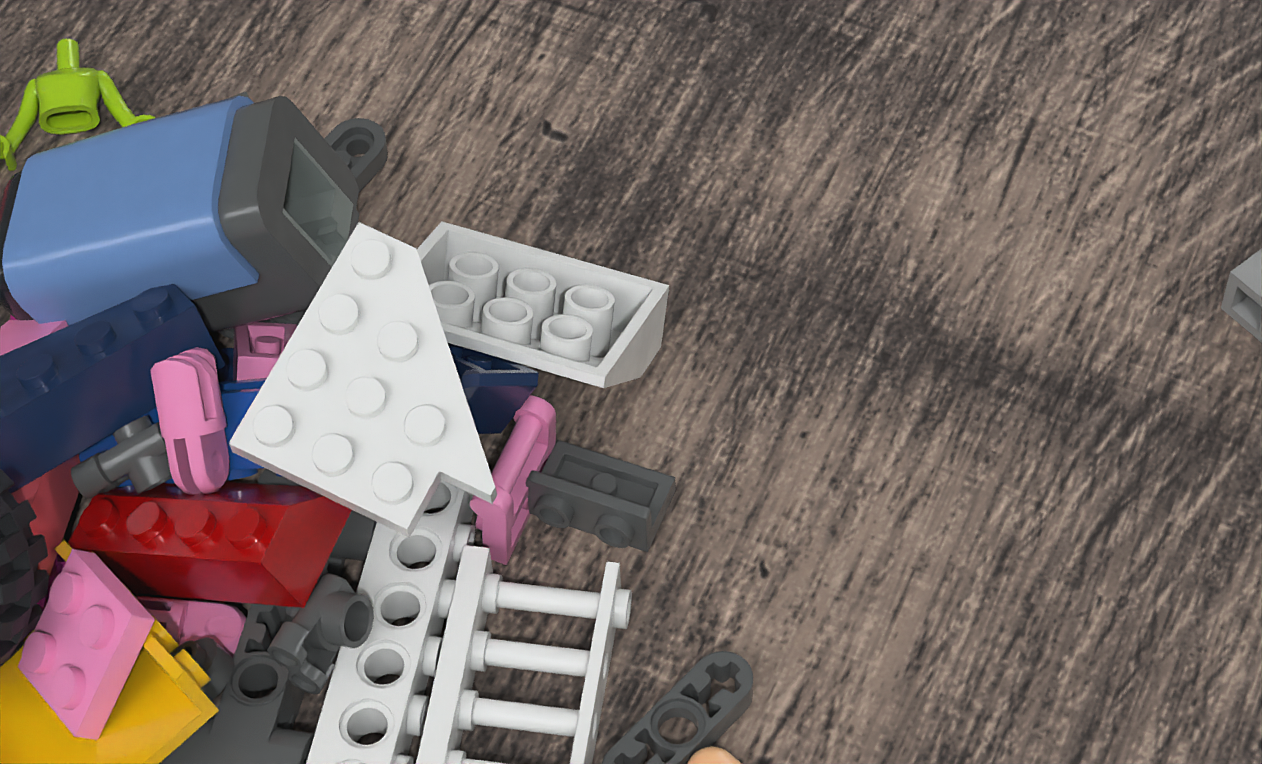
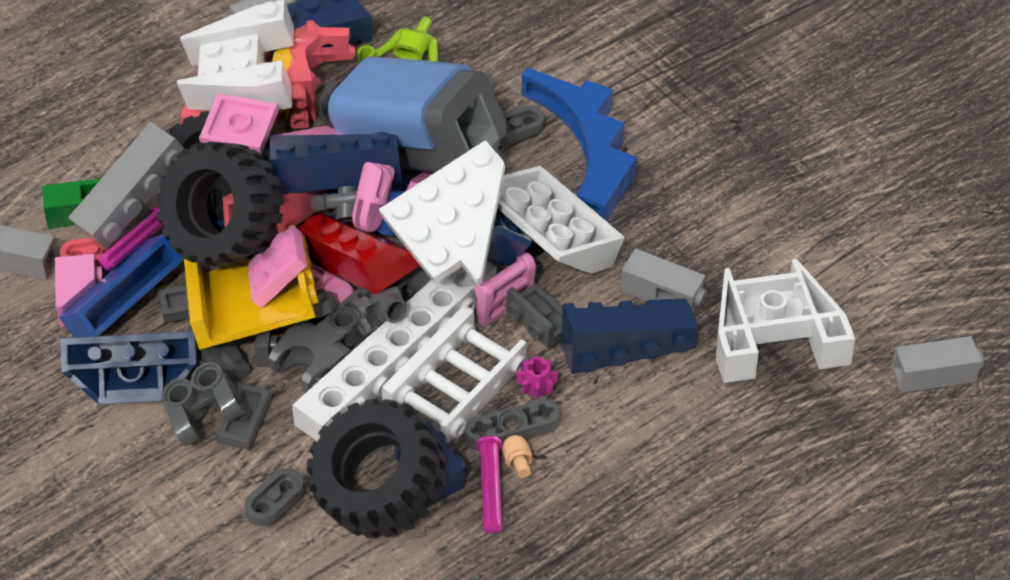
camera: 25 degrees right, 5 degrees down
none -> dark pink gear [516,356,558,398]
none -> blue arch [521,67,637,222]
none -> dark blue wedge [561,298,699,374]
none -> light grey brick [620,248,708,313]
none -> white wedge [716,259,855,383]

